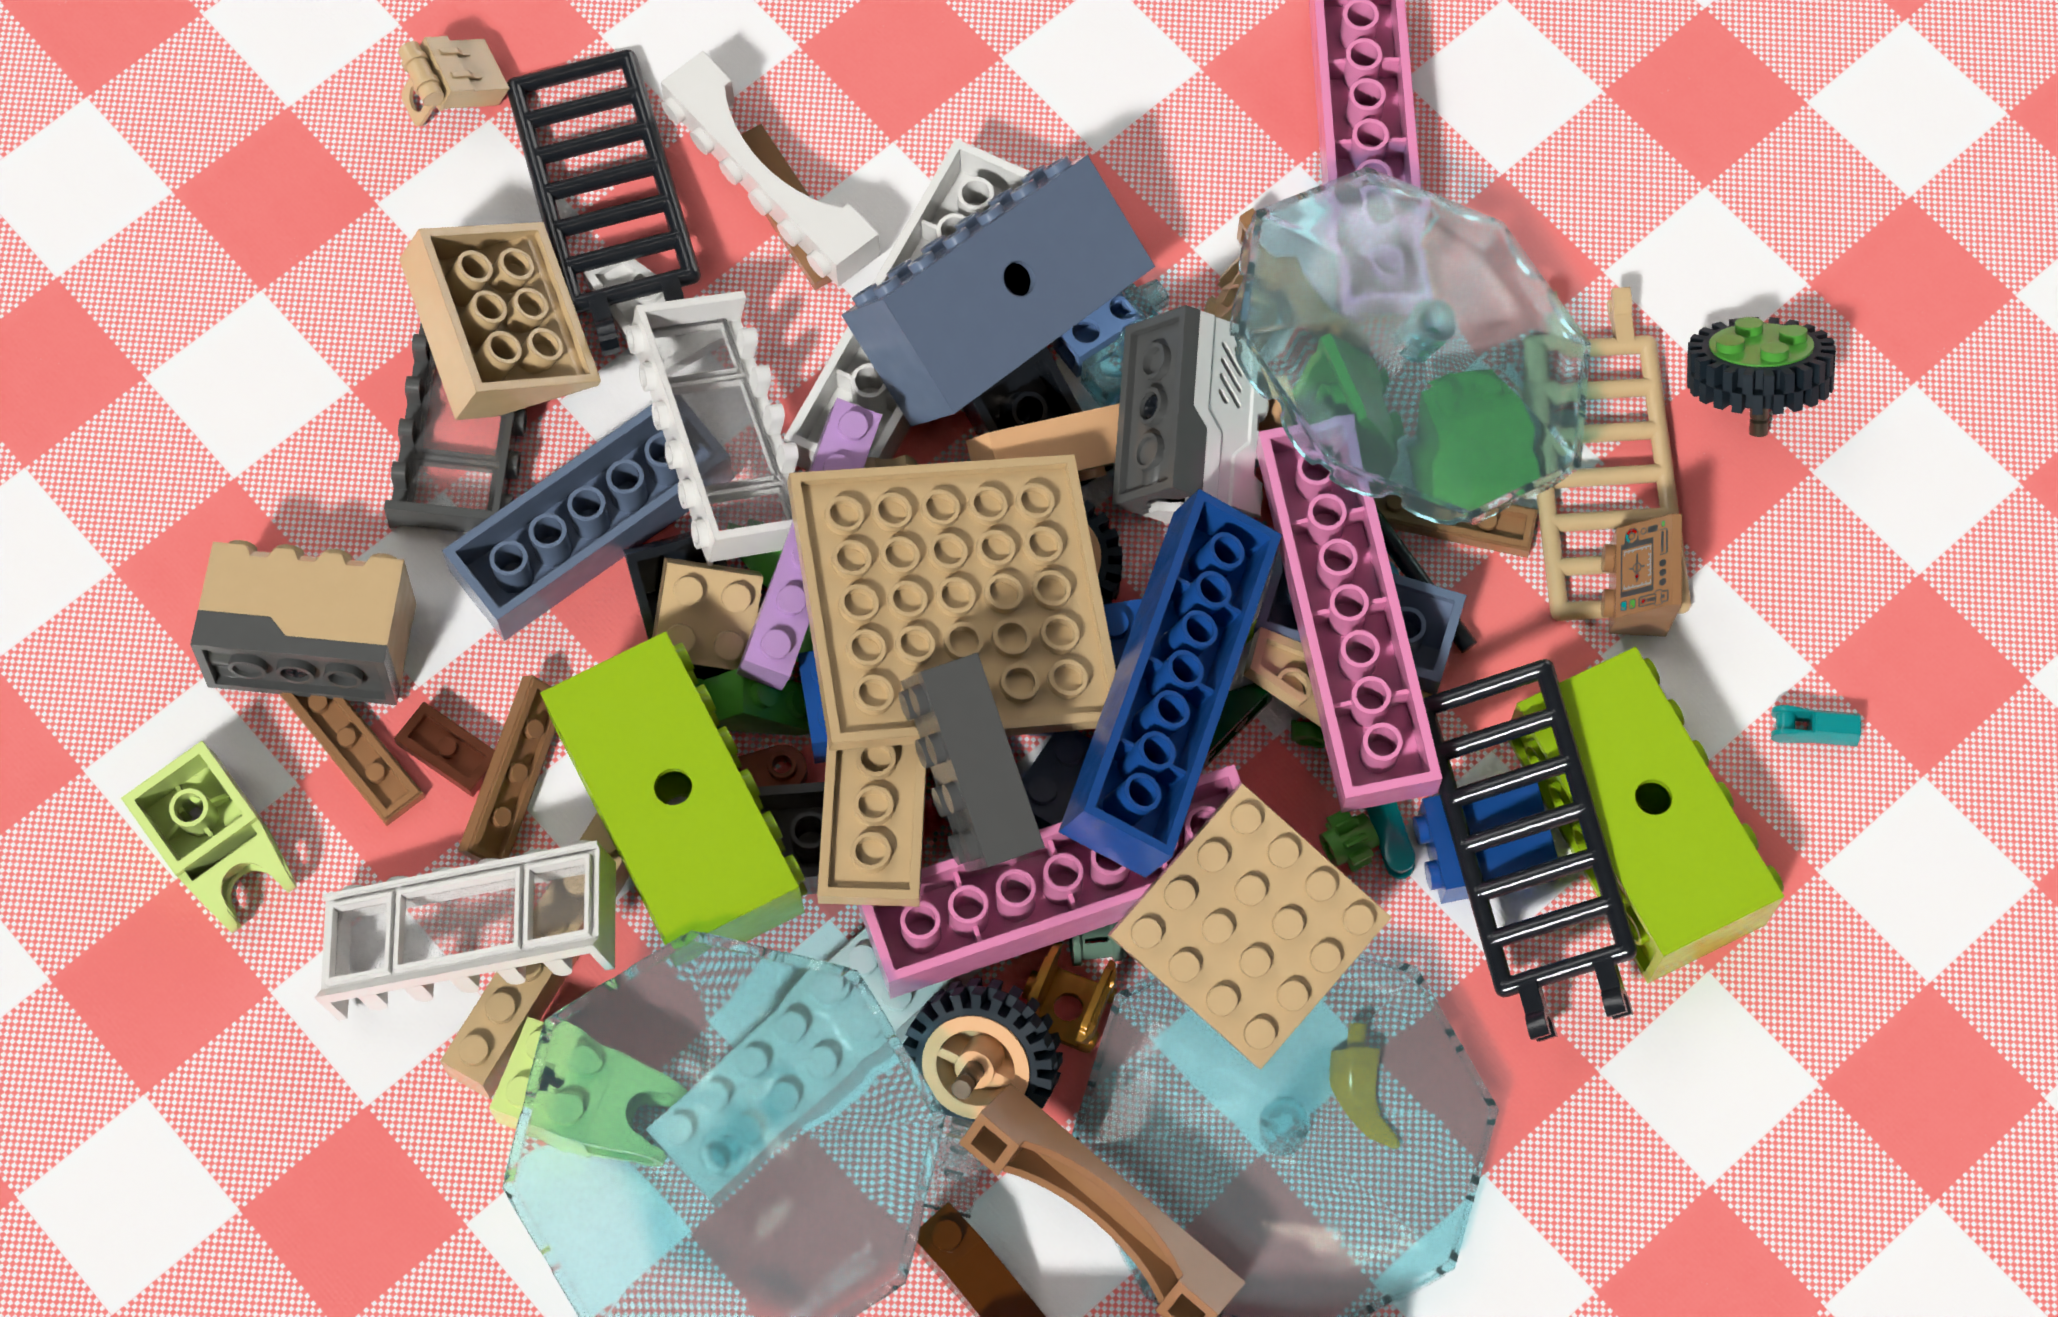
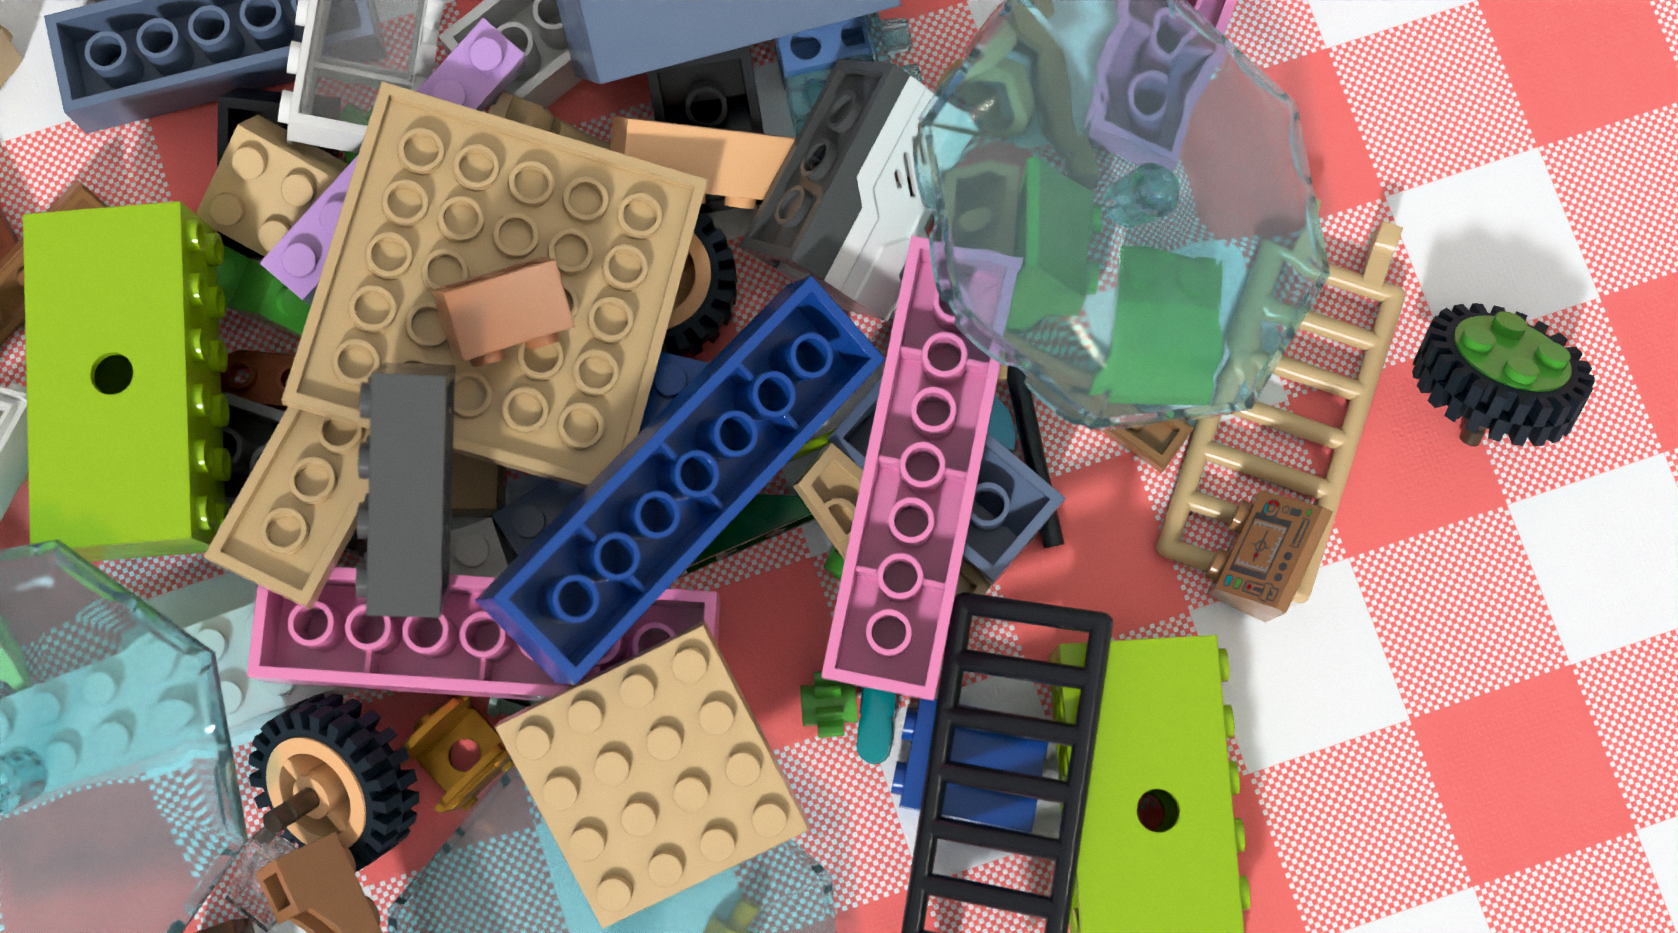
camera: 25 degrees right, 10 degrees up
teal bar [1771,705,1861,747] -> none
none -> nougat brick [432,257,575,367]

